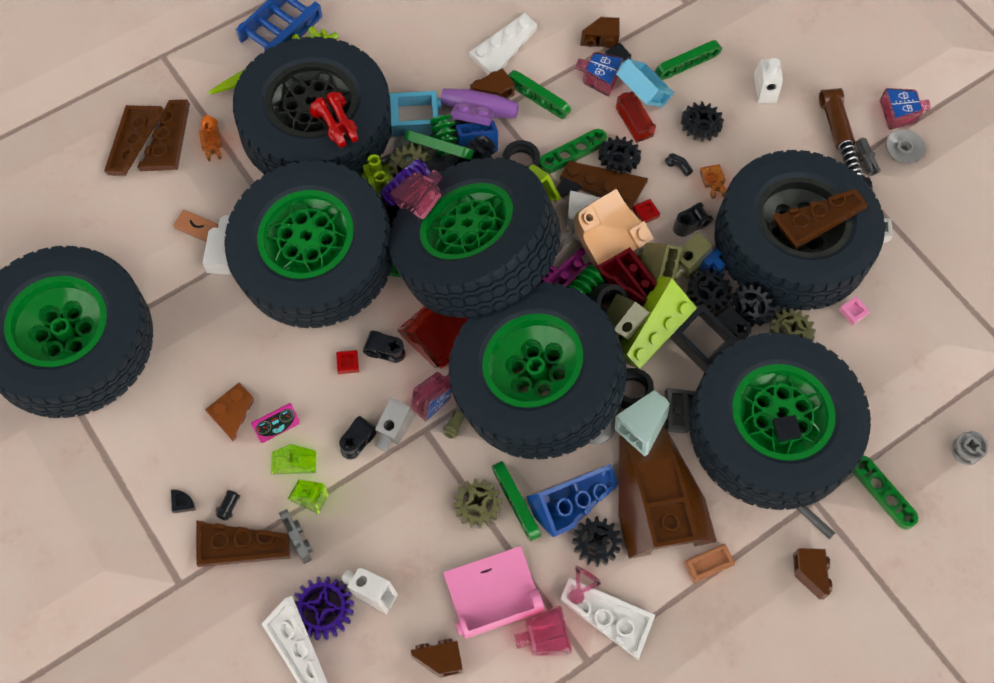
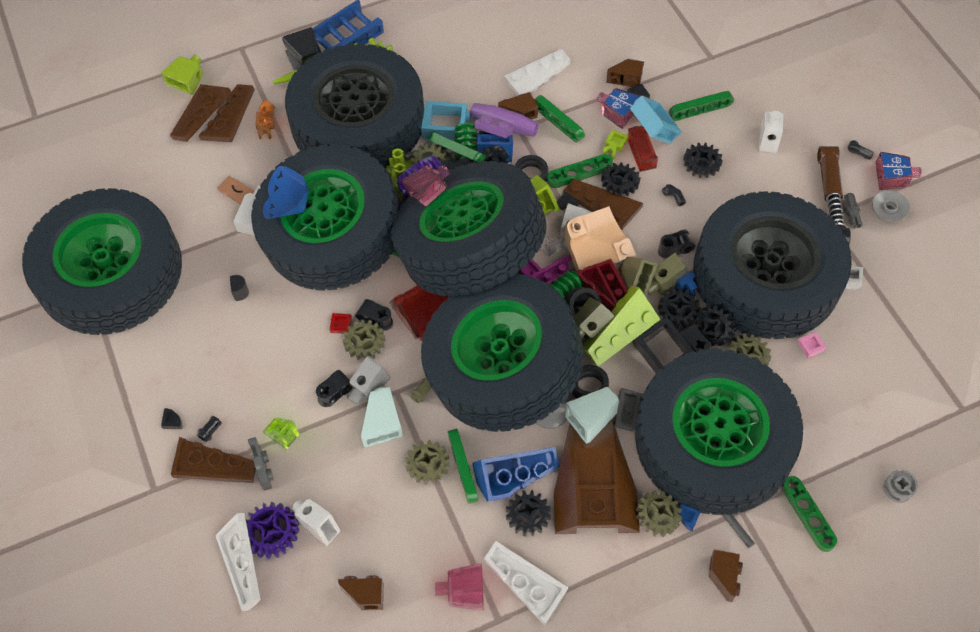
camera: 15 degrees right, 5 degrees down
dark orange wing [205,382,254,441] -> none
slope [251,403,300,443] -> none
clear neon green slope [271,444,317,474] -> none
red piece [309,92,358,148] -> none
clear pink torso [411,372,452,422] -> none
bright pink door [443,546,545,639] -> none
clear pink piece [569,565,601,604] -> none
red tile [632,199,660,223] -> none
nougat tile [684,543,736,583] -> none
clear orange plate [700,164,727,199] -> none
reddish brown wing [772,189,868,249] -> none
black tile [772,415,801,442] -> none
none -> lime torso [161,54,203,95]
none -> black brick [230,275,249,301]
none -> blue piece [263,166,309,219]
none -> black piece [282,27,322,71]
none -> olive gear [343,320,386,360]
none -> light aqua slope [361,386,403,448]
none -> lime plate [603,129,629,160]
none -> olive gear [636,490,682,537]
none -> blue tile [679,503,701,531]
none -> black arm [848,140,874,160]

